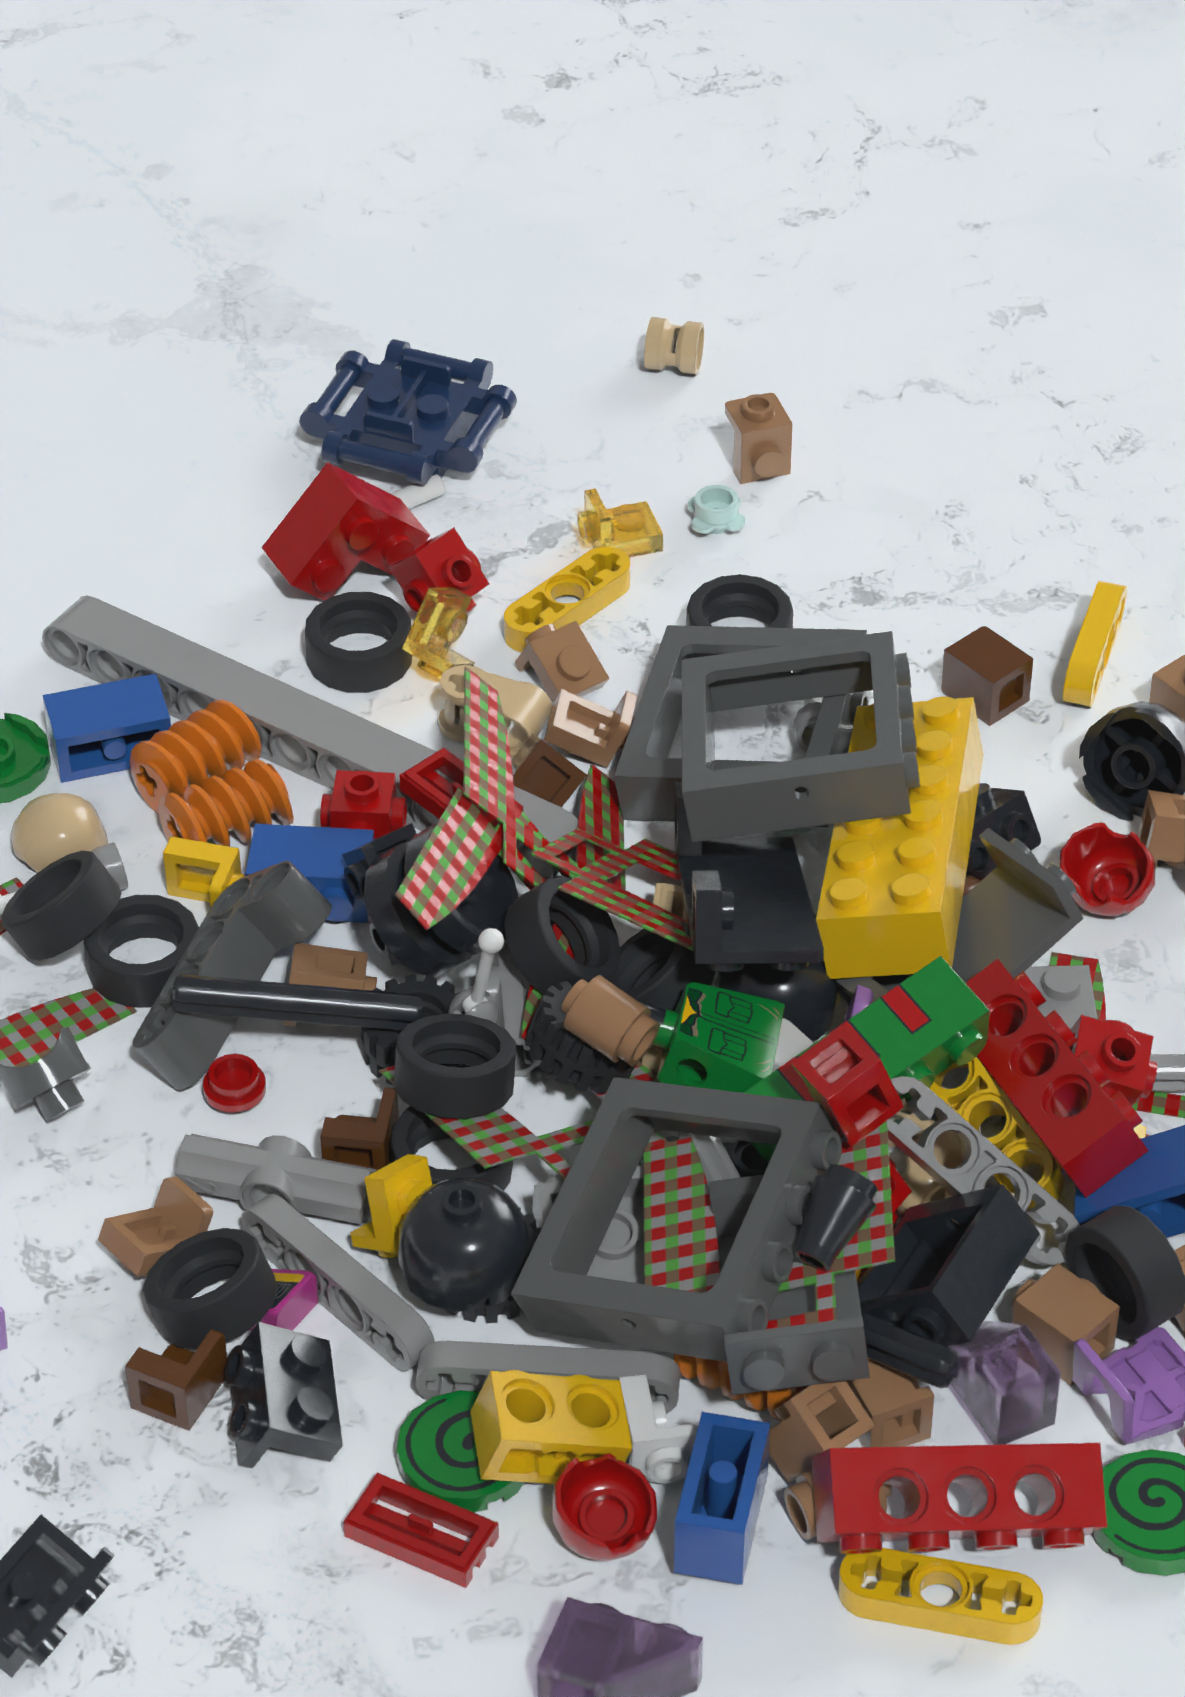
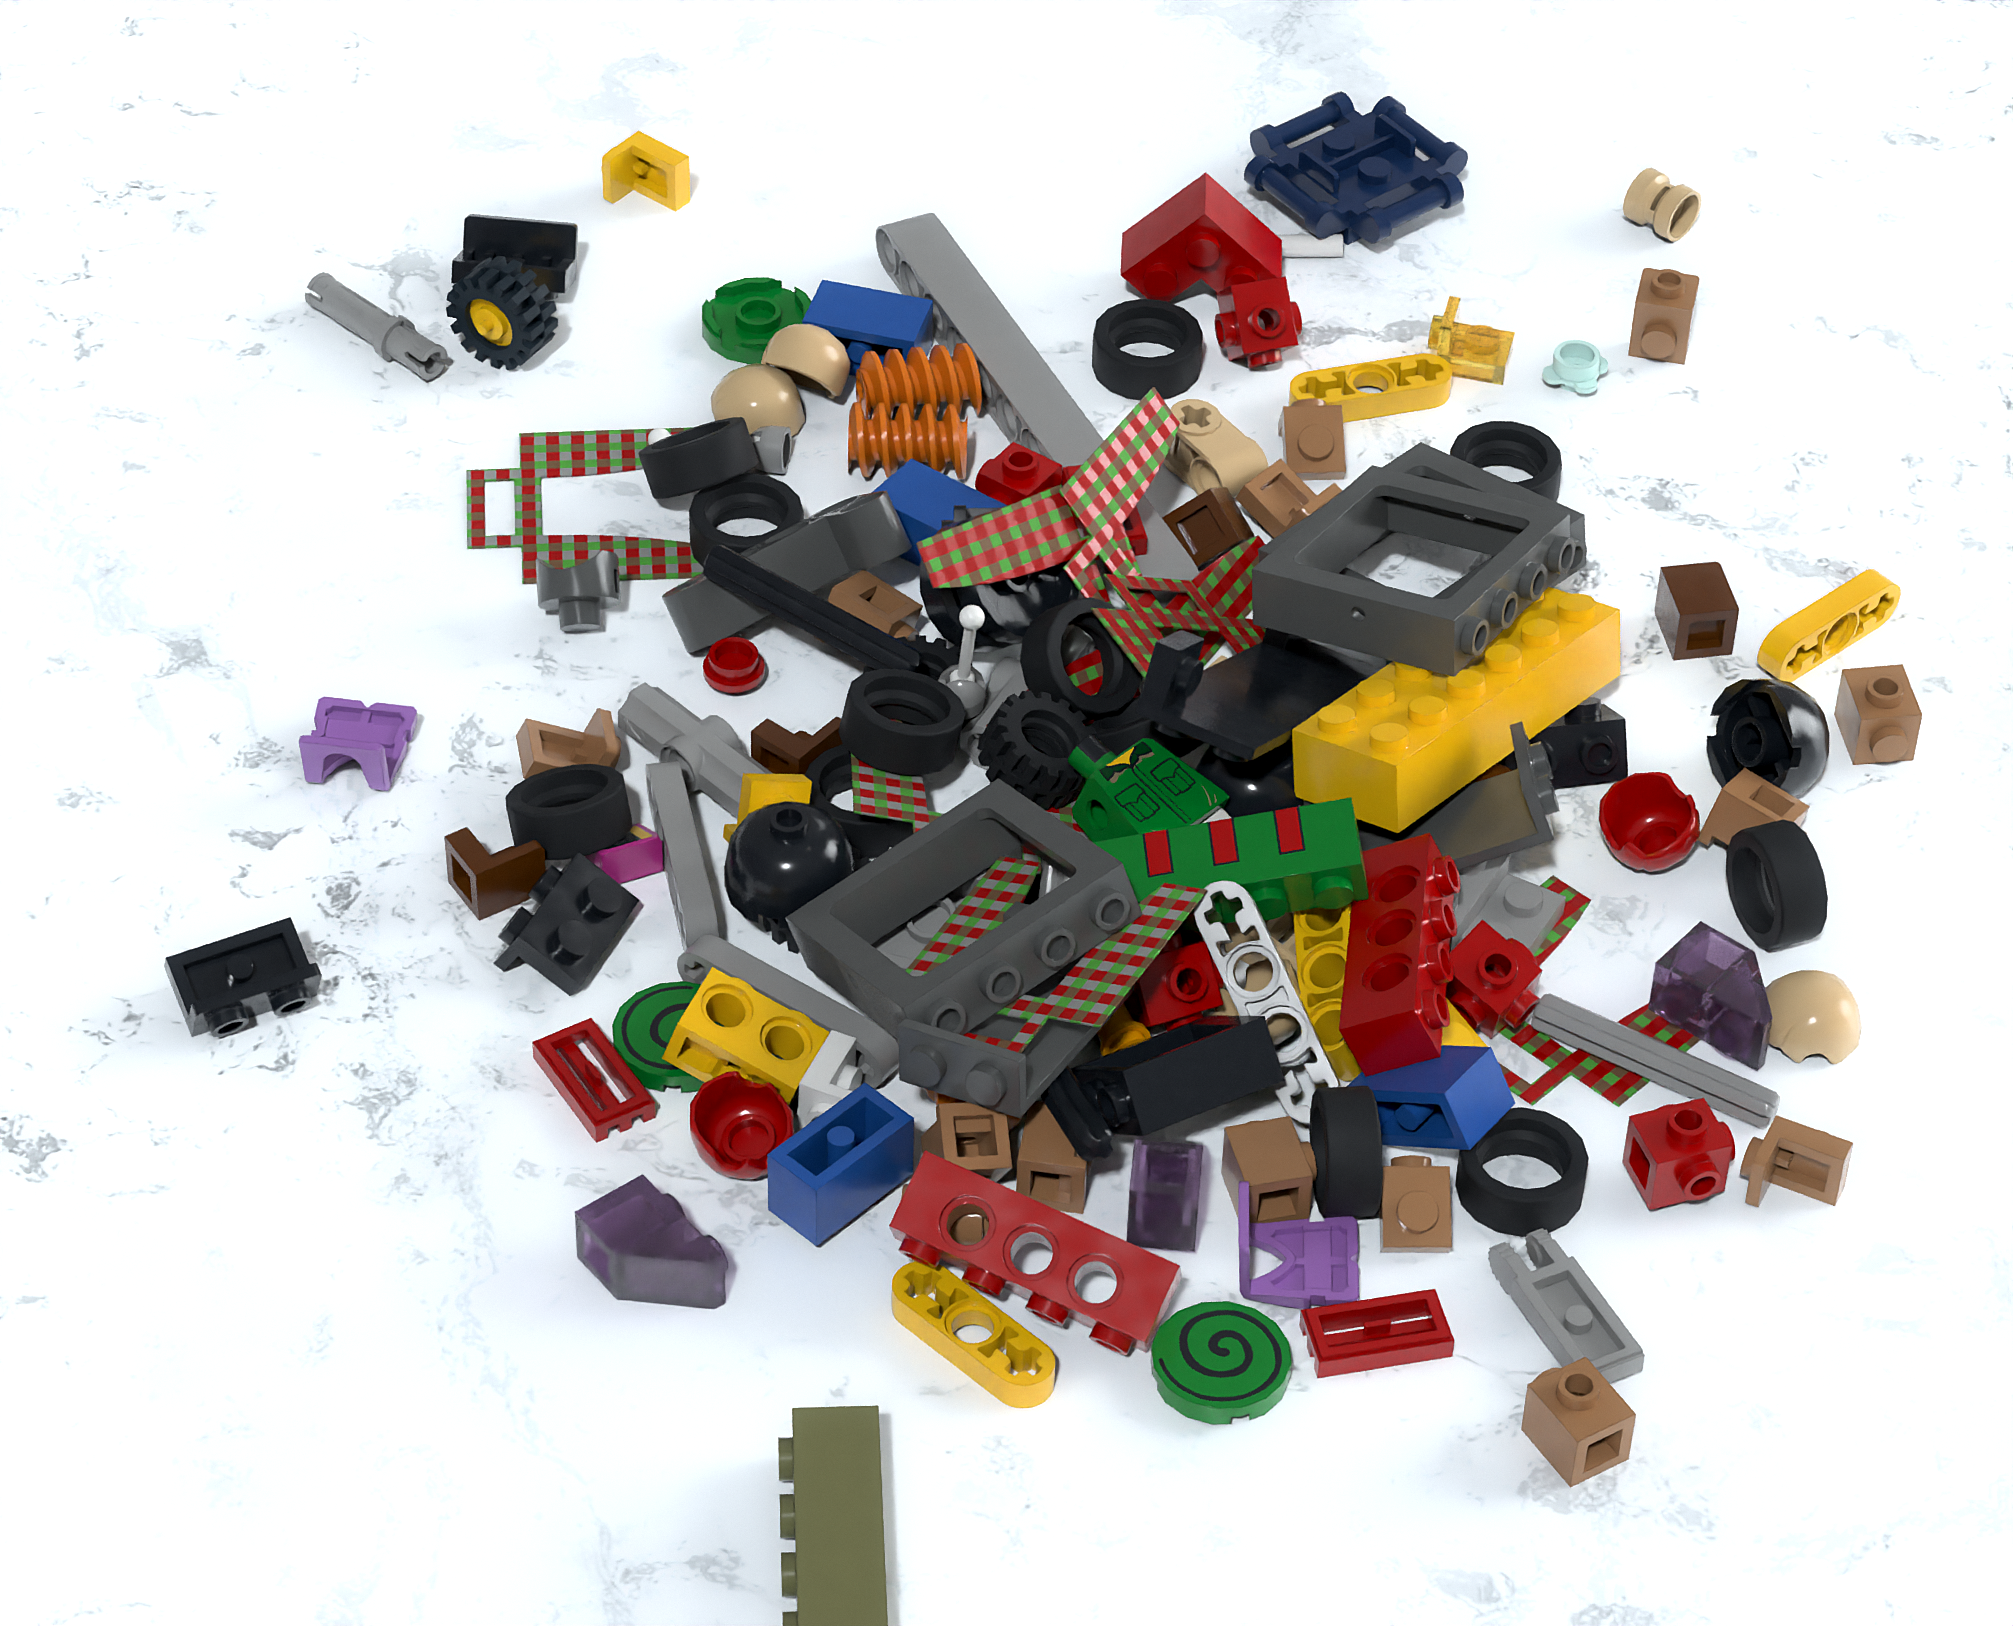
camera: 30 degrees right, 0 degrees up
yellow bracket [163,836,245,906] -> none
clear yellow bracket [402,588,475,678] -> none
medium nougat brick [561,975,660,1066] -> none
red brick [791,1023,904,1147] -> none
black cone [793,1164,878,1271] -> none
none -> tan hair [761,324,850,398]

